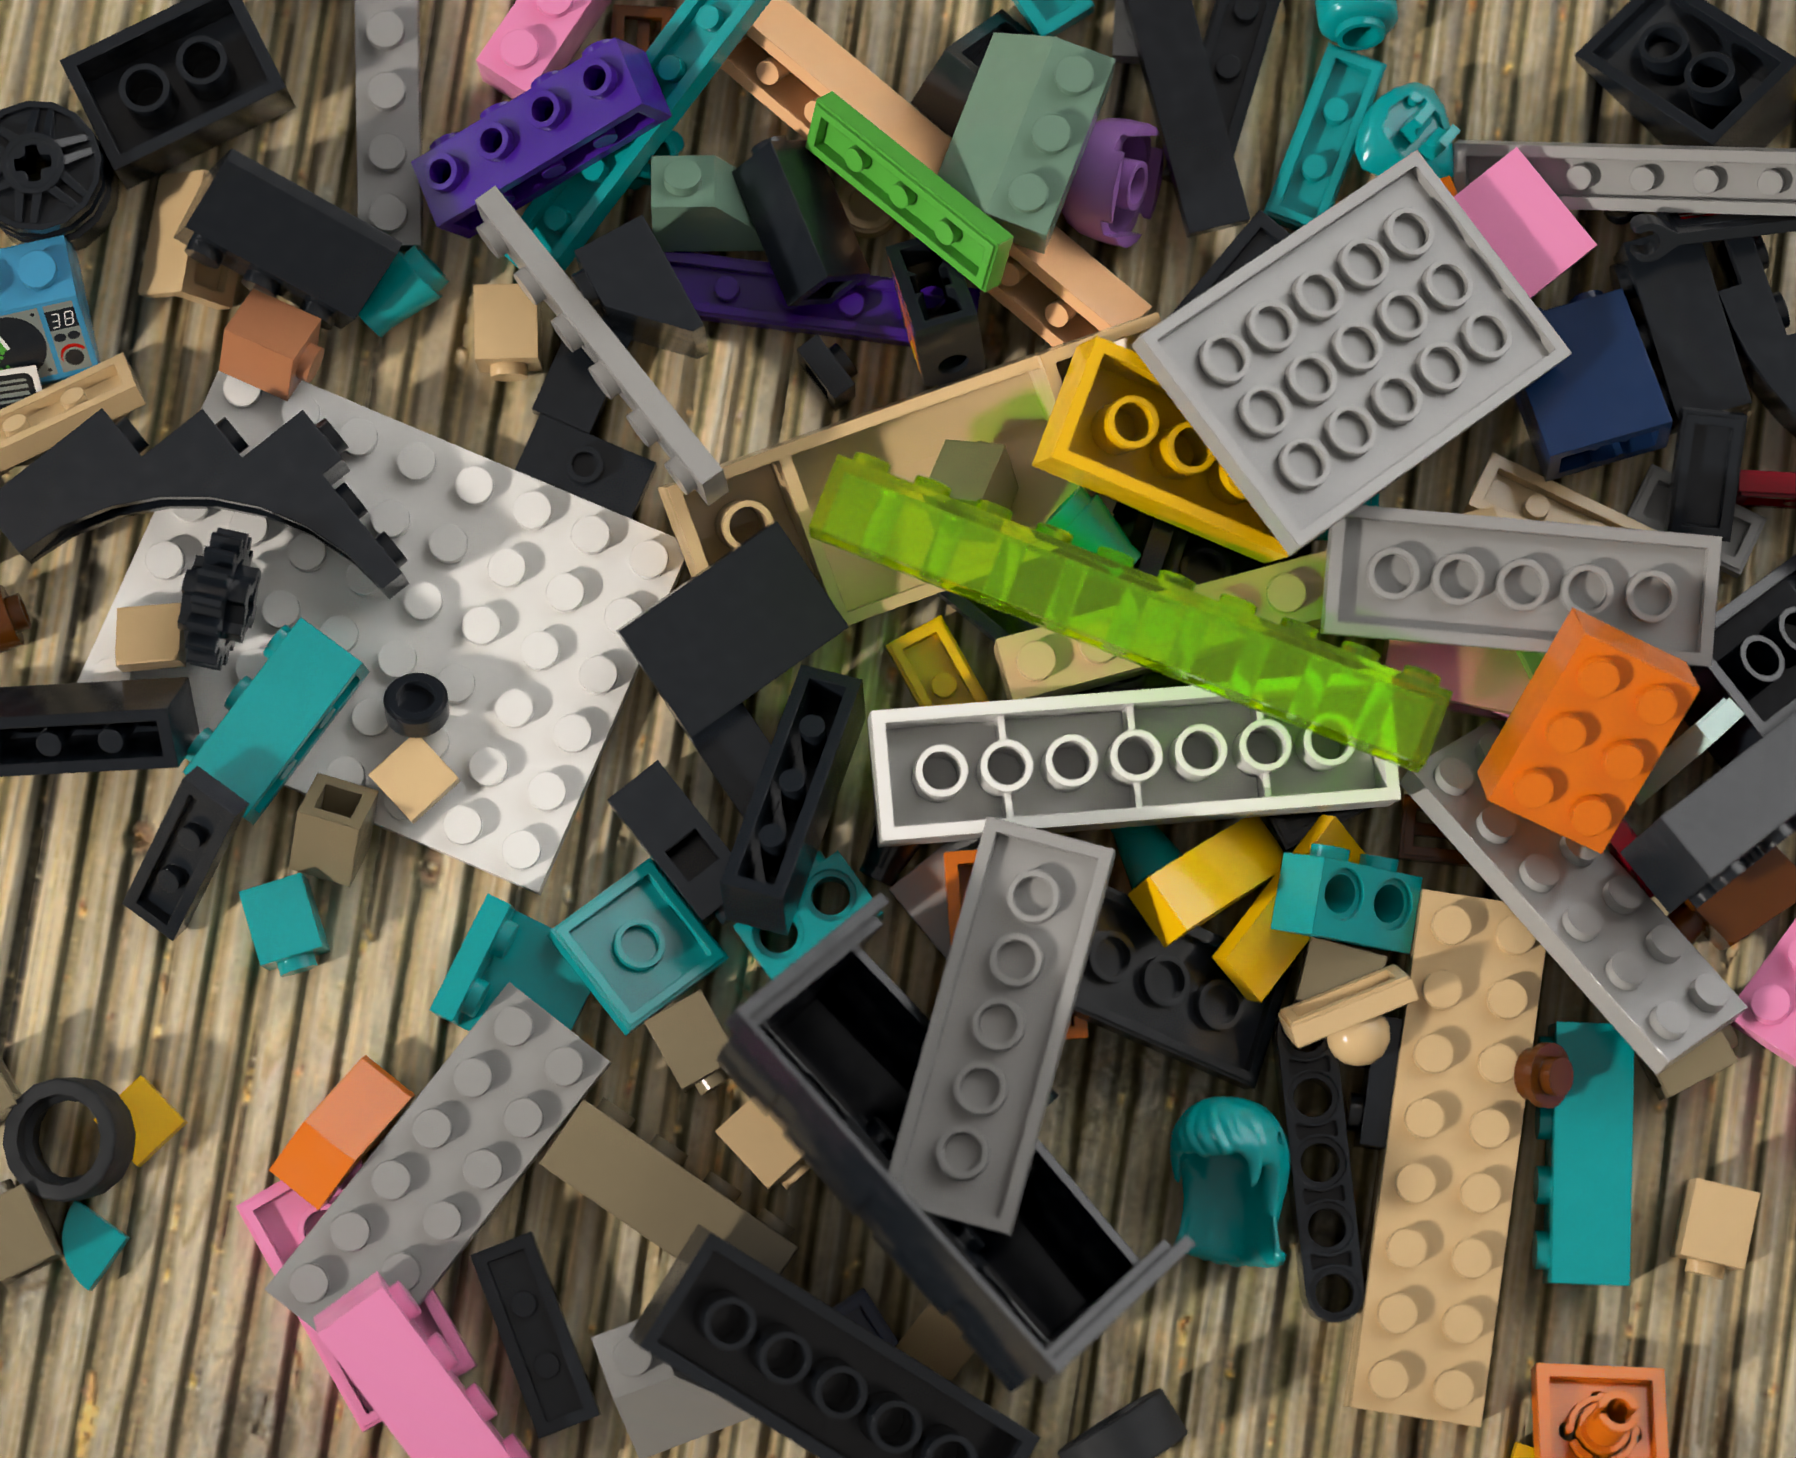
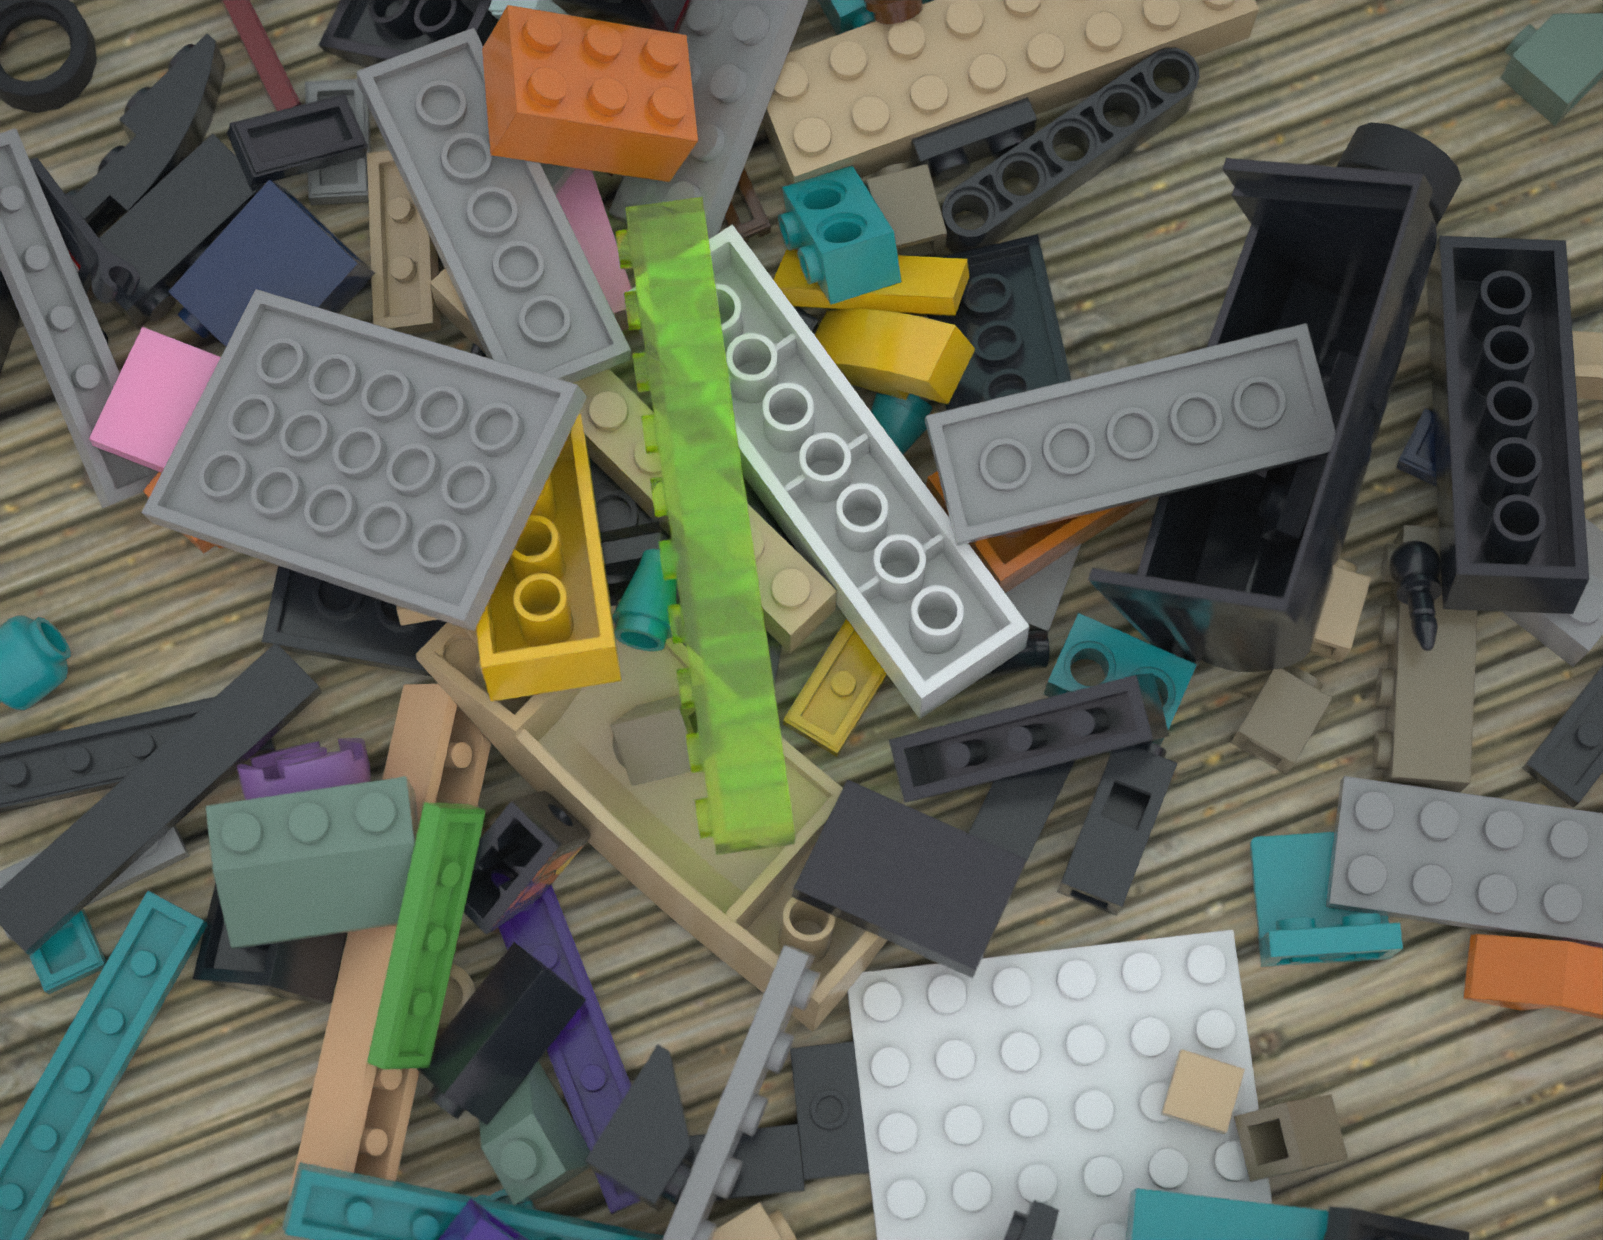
camera: 120 degrees left, 5 degrees down
teal brick [239,873,330,977] -> none
black tile [383,673,450,738] -> none
teal tile [547,857,729,1036] -> none
black plate [797,334,858,412] -> none
tan slope [896,1303,974,1381] -> none
teal piece [1170,1096,1290,1268] -> none
teal tile [1264,43,1387,231] -> none
tan tile [1277,964,1419,1066] -> none
teal piece [1354,82,1461,179] -> none
none -> black bar [1389,540,1442,651]

